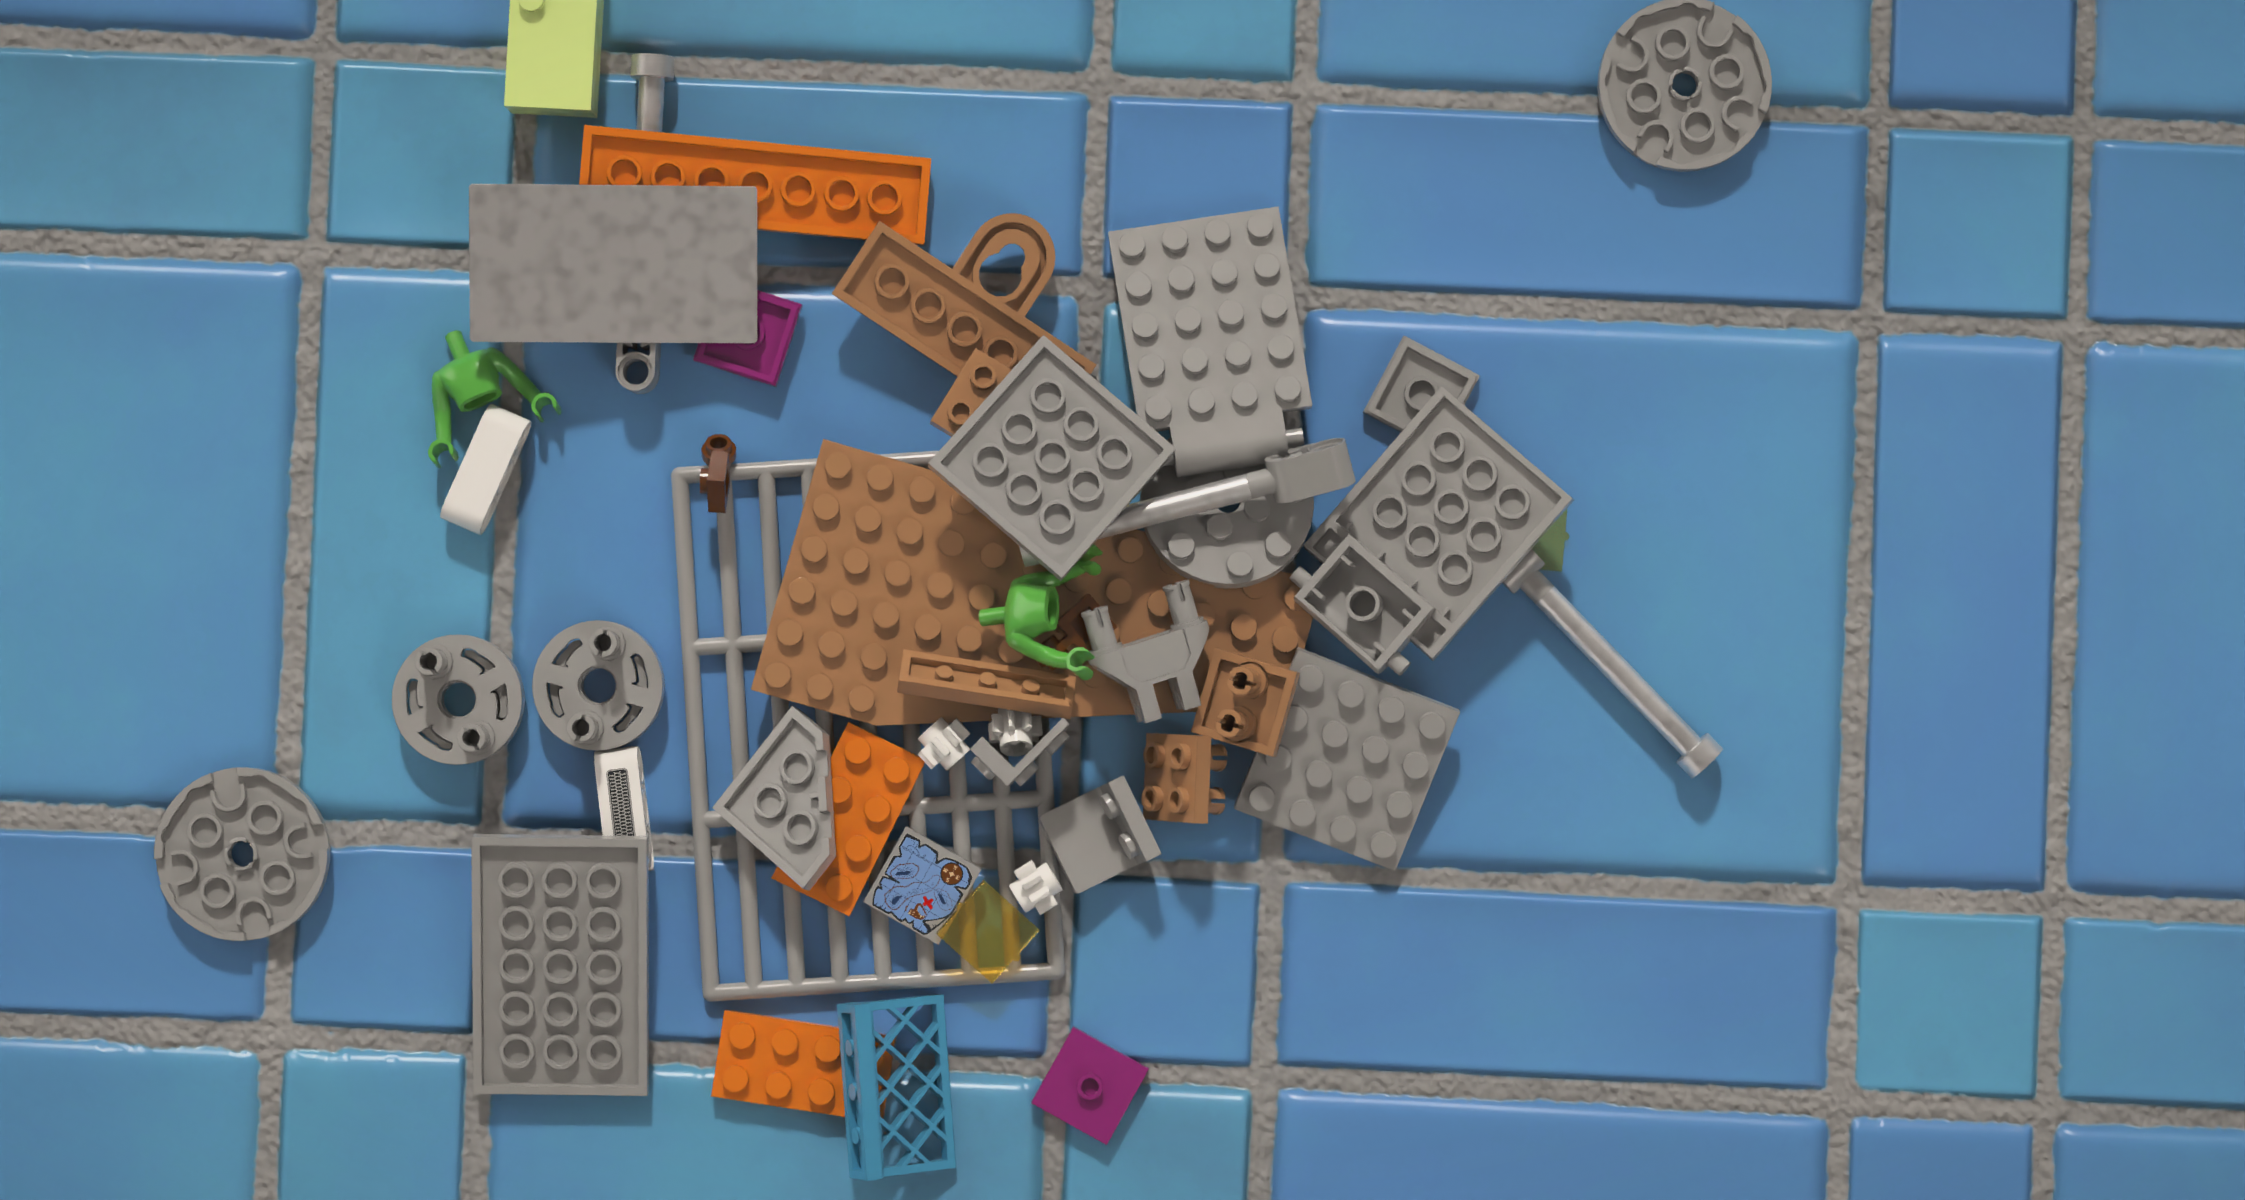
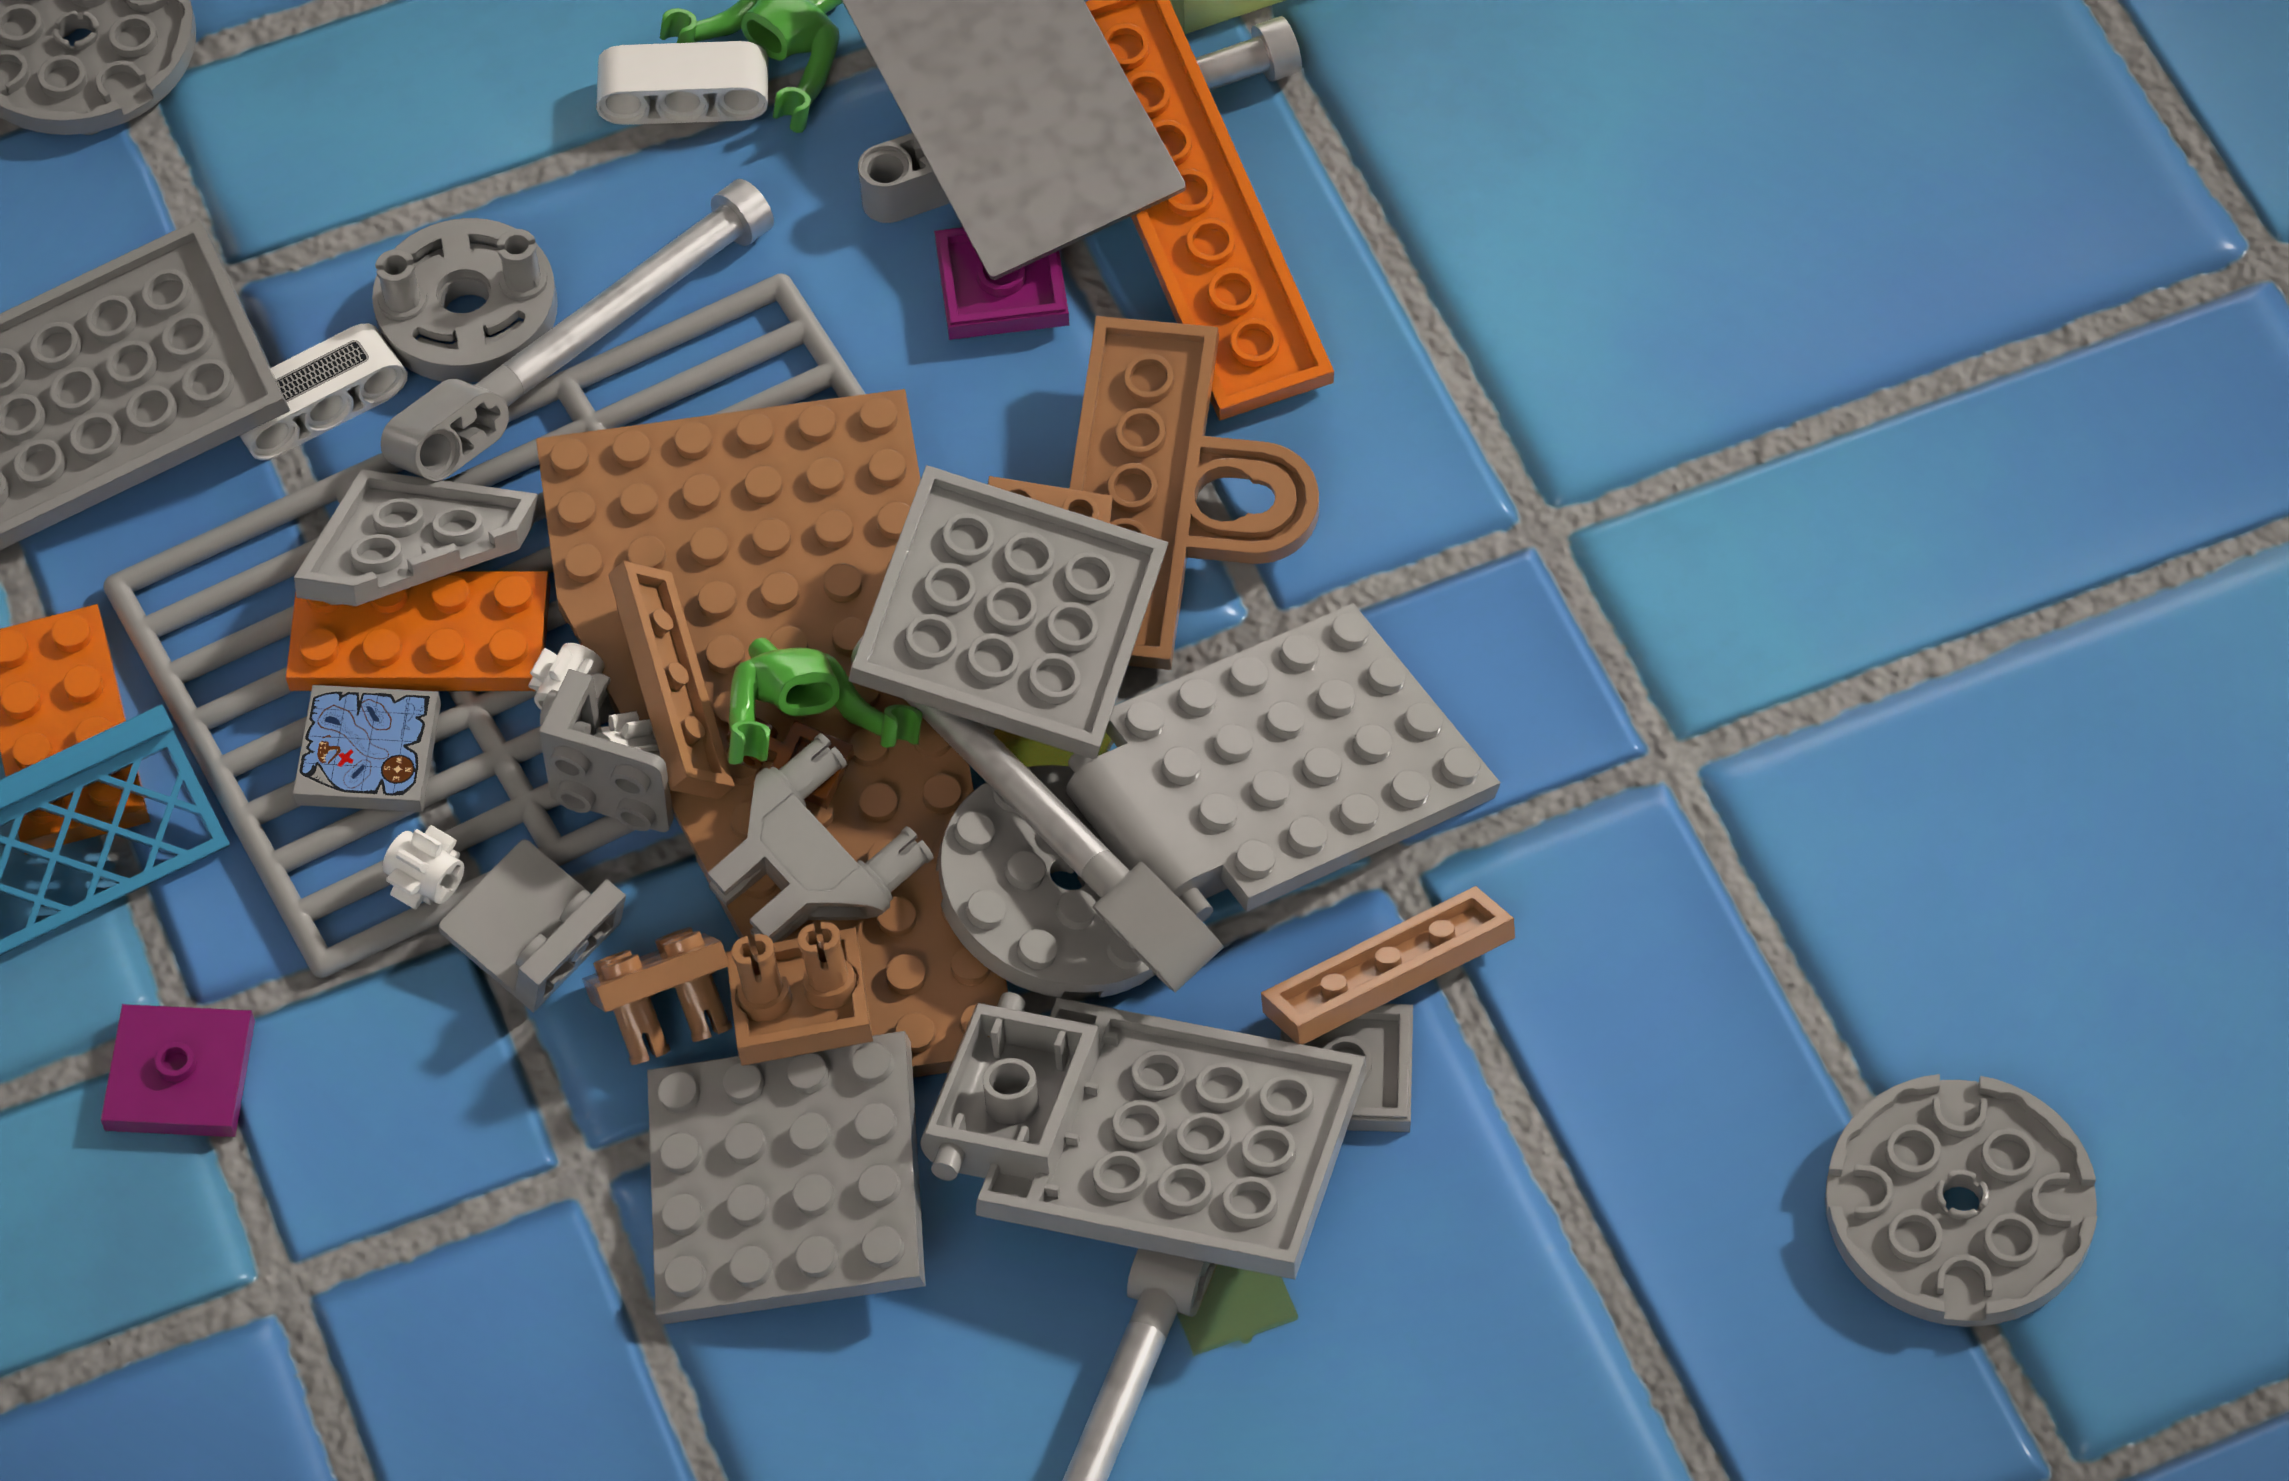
camera: 65 degrees right, 30 degrees down
light grey piece [392,634,525,765] -> none
reddish brown plate [700,434,736,513] -> none
clear yellow piece [936,880,1040,984] -> none
none -> piece [381,179,774,481]
none -> medium nougat plate [1261,886,1515,1045]

